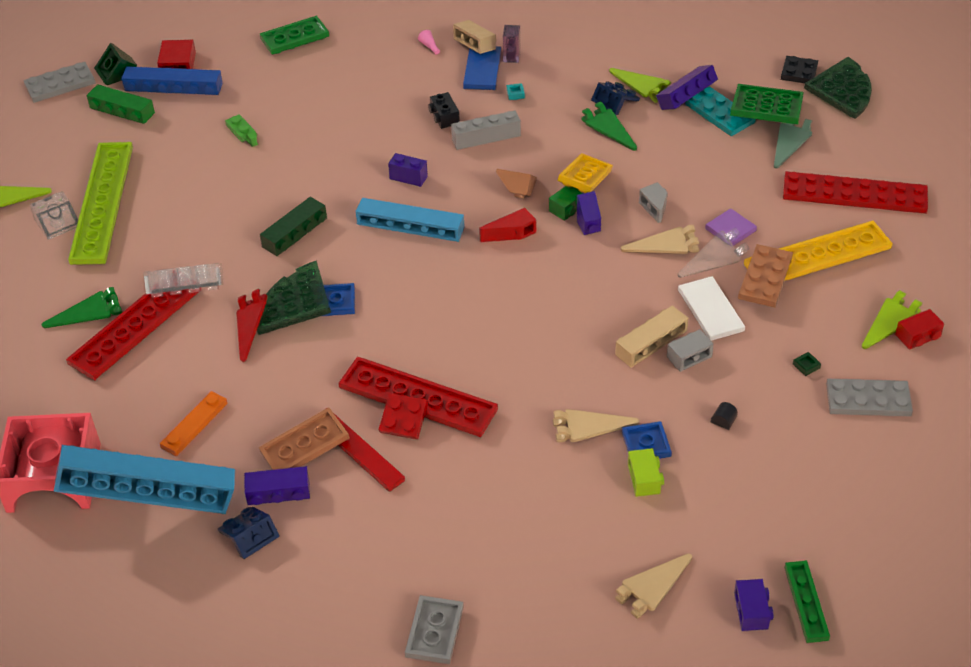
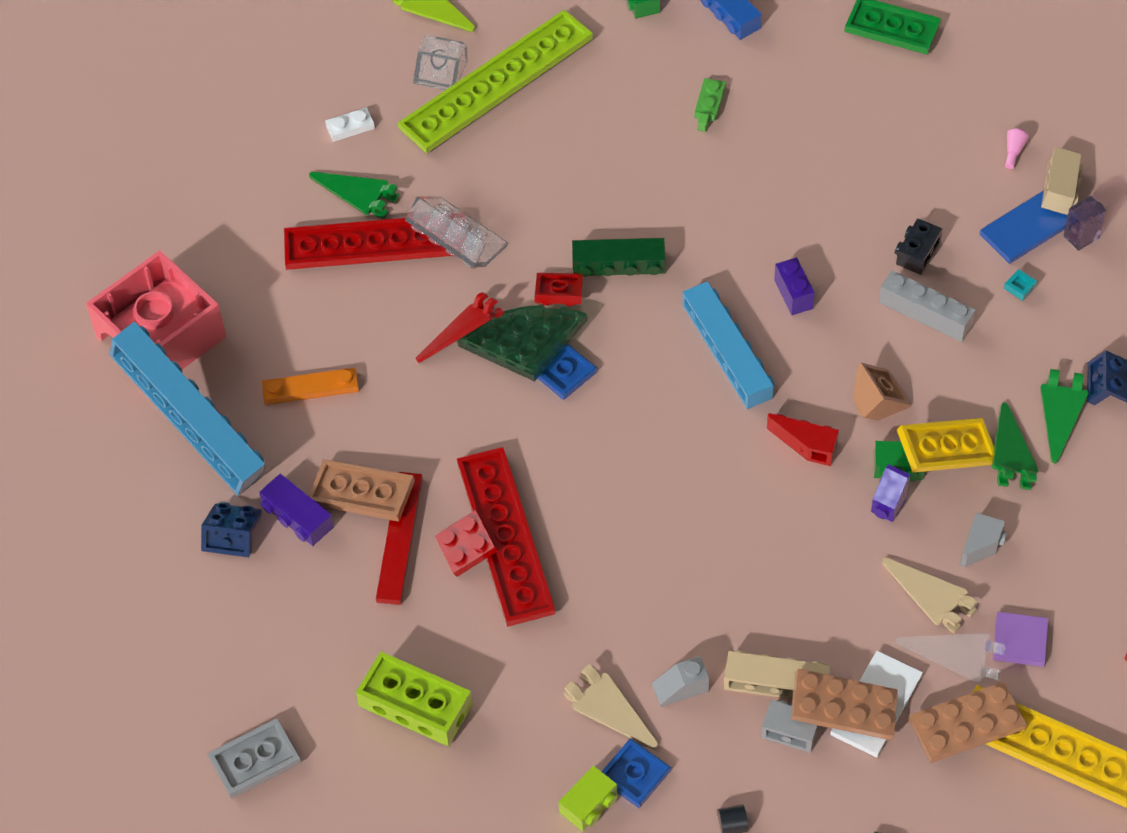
camera: 50 degrees right, 10 degrees up
none -> white plate [325,107,375,142]
none -> lime brick [356,651,473,747]
none -> red plate [534,273,583,306]
none -> light grey slope [652,656,709,707]
none -> nougat plate [790,668,898,740]
none -> green flag [992,402,1038,490]

